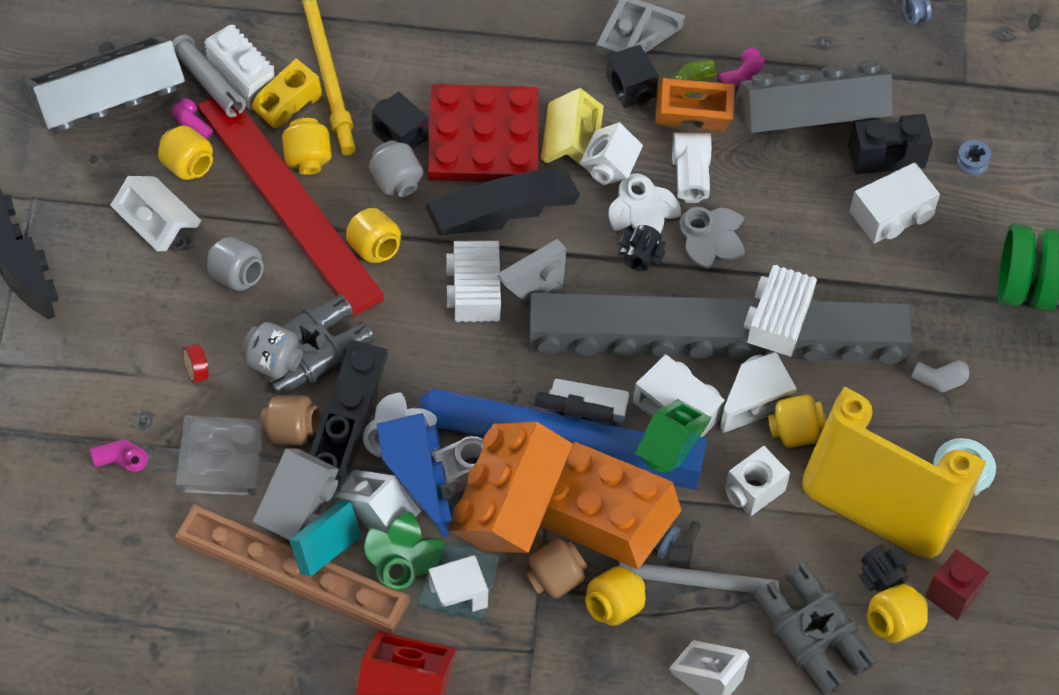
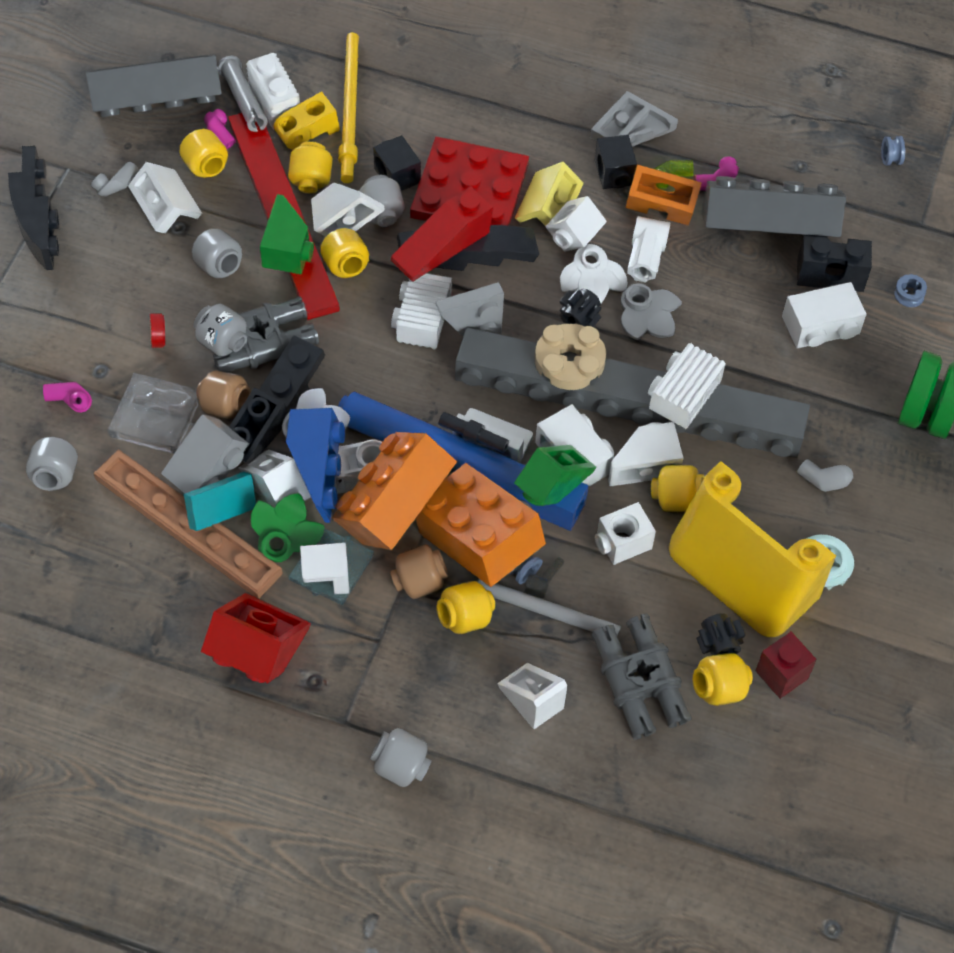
camera: 15 degrees right, 0 degrees up
none -> light grey head [26,437,78,491]
none -> light grey arm [91,162,139,197]
none -> green slope [260,194,314,274]
none -> white slope [311,183,385,237]
none -> red slope [391,186,493,282]
none -> tan plate [535,324,606,390]

